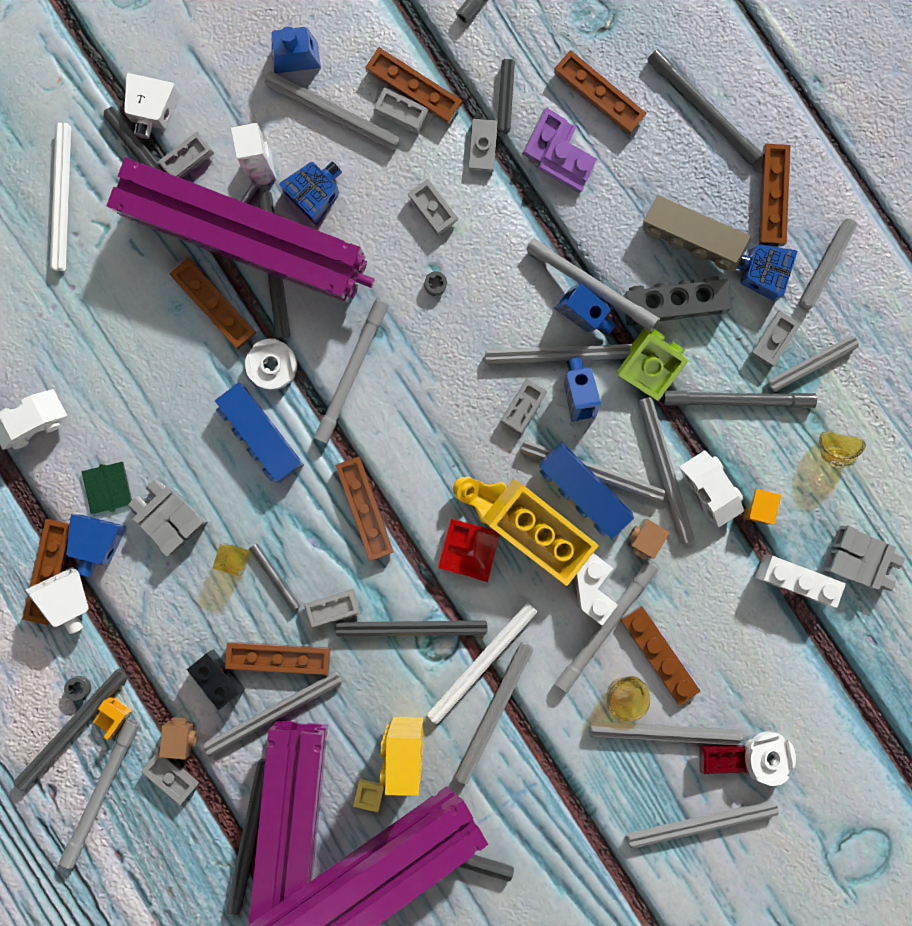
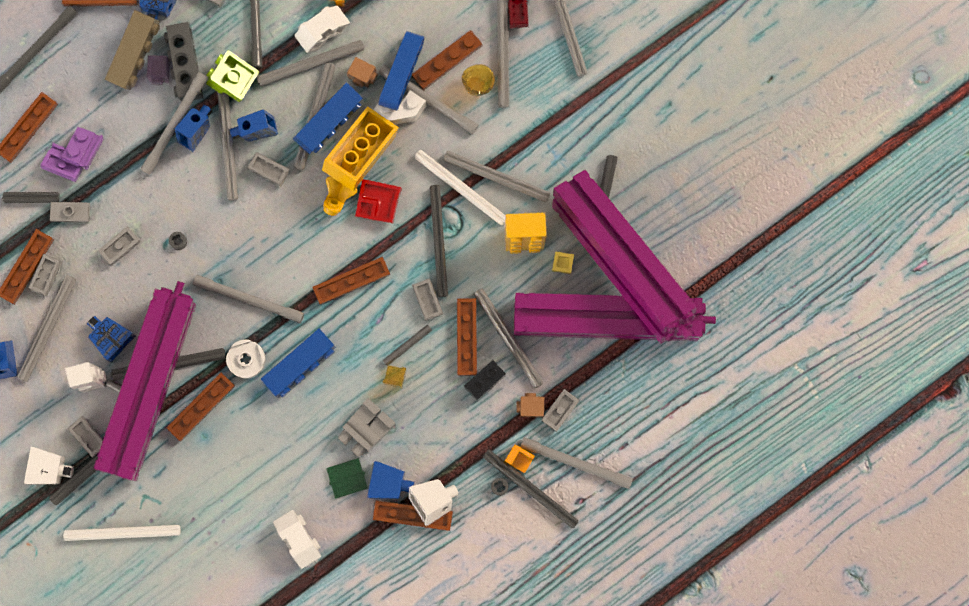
camera: 90 degrees left, 5 degrees down
dark grey axle [226,759,266,915] -> none
none -> clear purple brick [147,55,170,85]
none -> blue beam [378,31,425,111]

